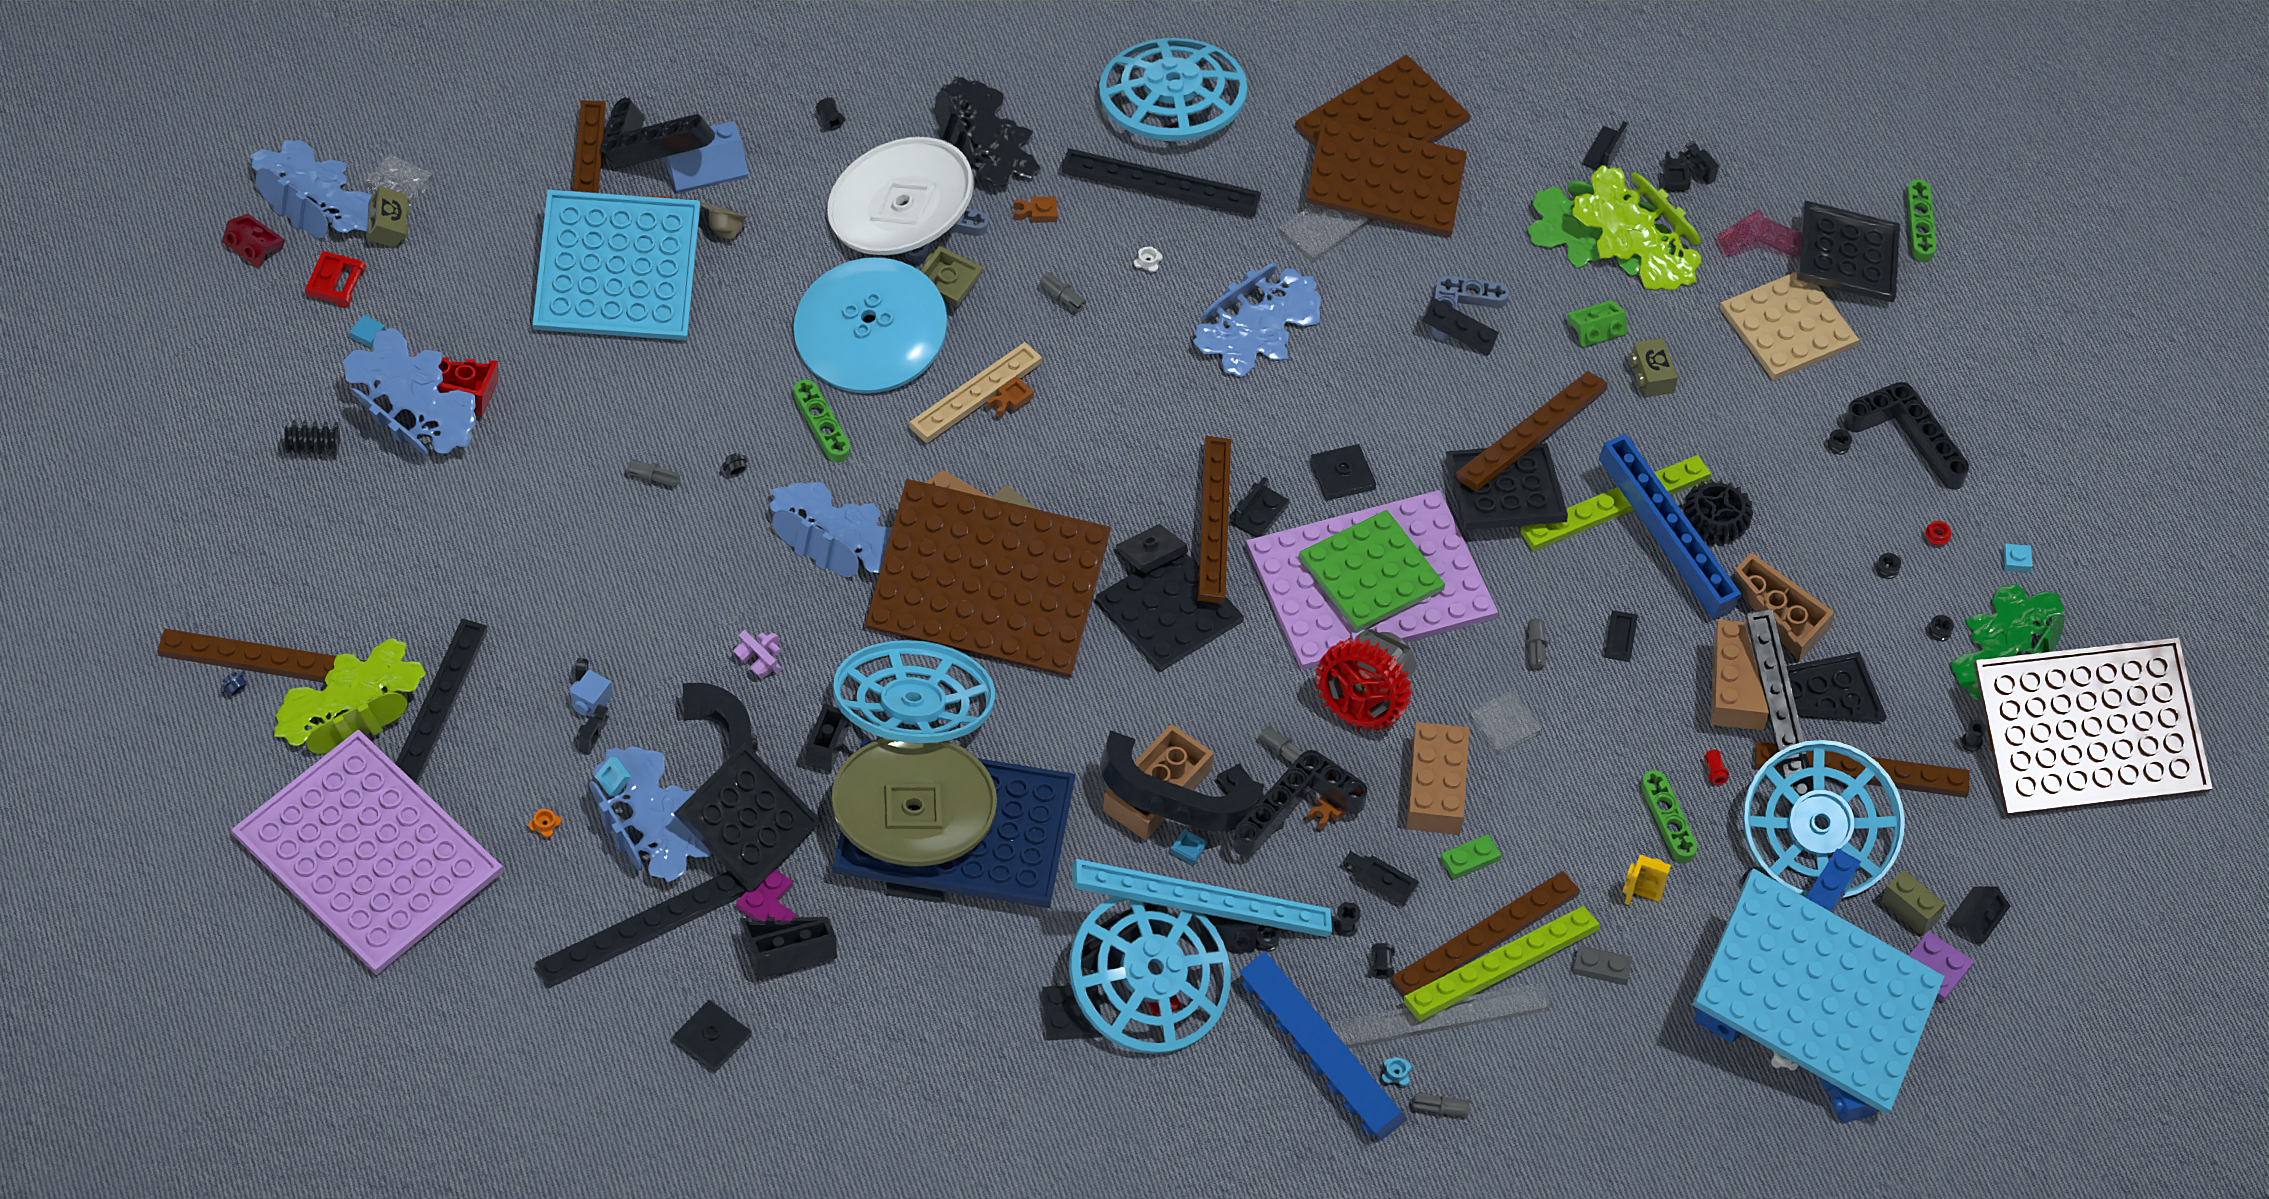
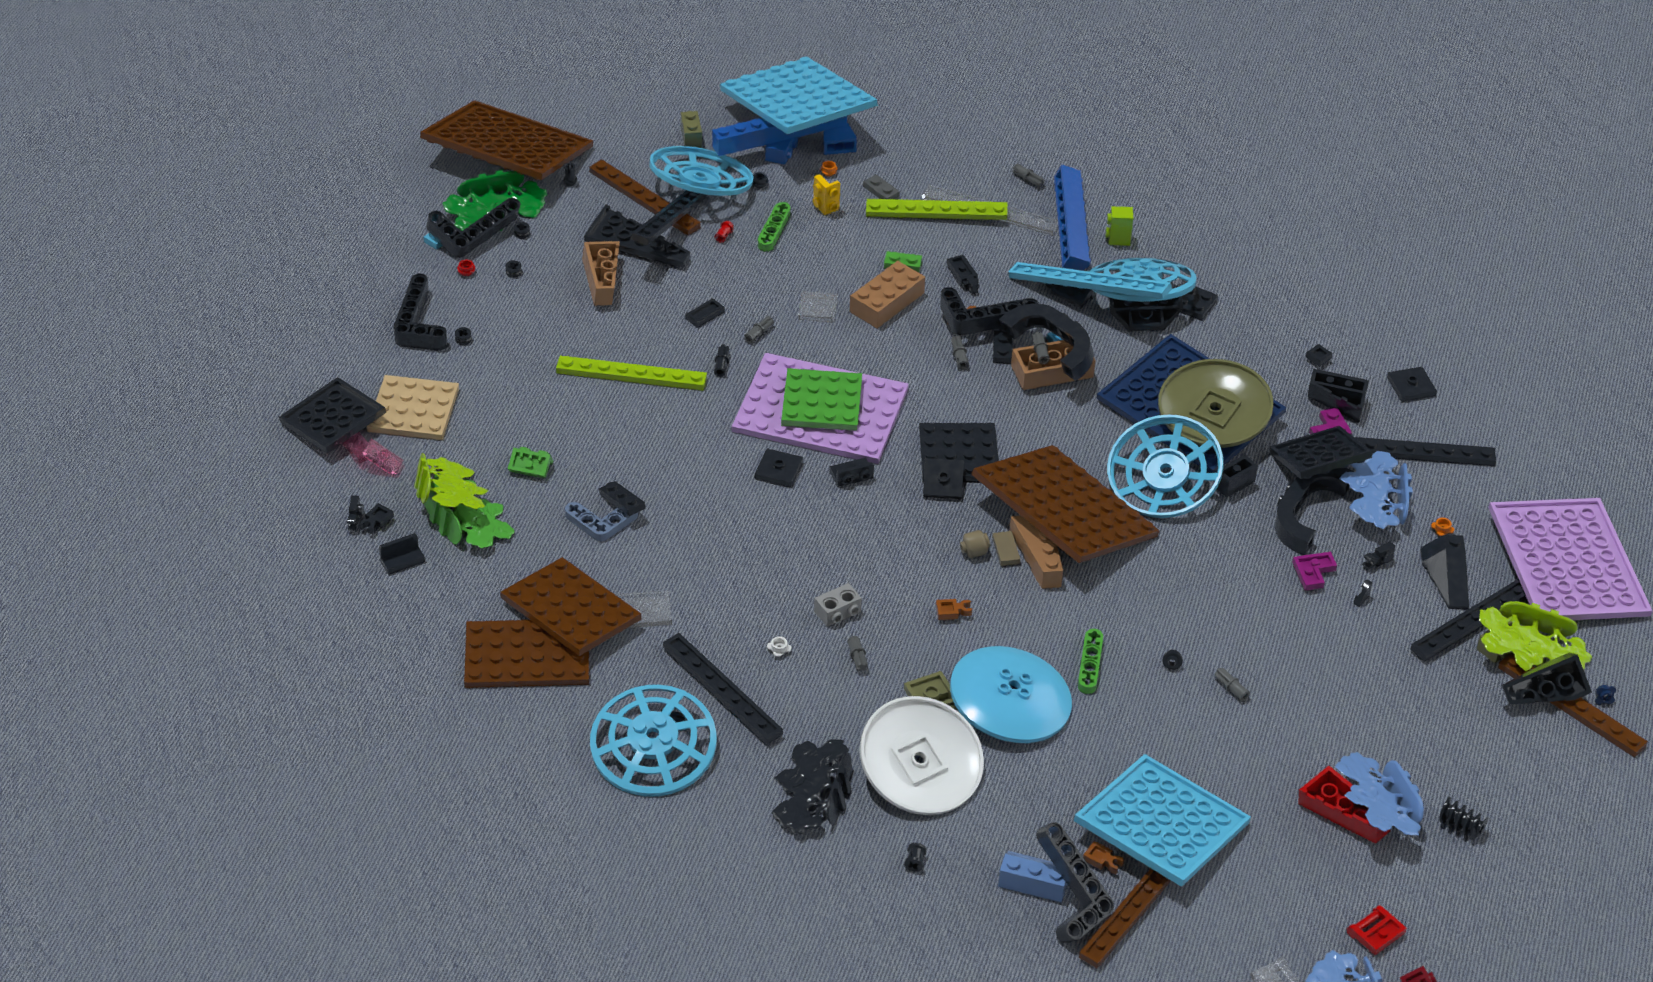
camera: 140 degrees left, 10 degrees down
dark azure tile [349,315,386,348] -> none
olive brick [367,186,410,248] -> none
medium blue brick [570,670,612,717] -> none
medium azure plate [595,757,631,796] -> none
dark tan piece [700,202,751,239] -> none
lavender hips [733,630,782,680] -> none
medium blue plant [769,482,893,577] -> none
tan plate [909,342,1042,444] -> none
dark orange plate [1013,197,1057,223] -> none
medium blue plant [1193,262,1321,377] -> none
reddish brown plate [1198,436,1231,604] -> none
red piece [1314,629,1416,732] -> none
black bush [1334,902,1361,937] -> none
black bush [1370,943,1395,979] -> none
medium azure plate [1382,1058,1411,1086] -> none
reddish brown plate [1391,871,1580,997] -> none
black plate [1446,443,1568,530] -> none
reddish brown plate [1456,371,1607,492] -> none
blue brick [1598,433,1741,620] -> none
olive brick [1629,338,1678,397] -> none
black gear [1683,479,1753,544] -> none
medium nougat wedge [1711,619,1769,730] -> none
bright green beam [1906,179,1936,262] -> none
medium lavender plate [1909,931,1974,1003] -> none
black panel [1948,886,2011,943] -> none
none -> black beam [426,198,521,258]
none -> black axle [714,344,729,377]
none -> light grey brick [814,583,862,627]
none -> orange plate [820,161,837,176]
none -> dark tan head [960,530,990,558]
none -> dark grey axle [1032,332,1050,364]
none -> lime brick [1105,206,1134,246]
none -> magenta plate [1292,551,1337,591]
none -> black plate [1306,344,1333,367]
none -> black wedge [1420,535,1469,610]
none -> black wedge [1501,652,1592,705]

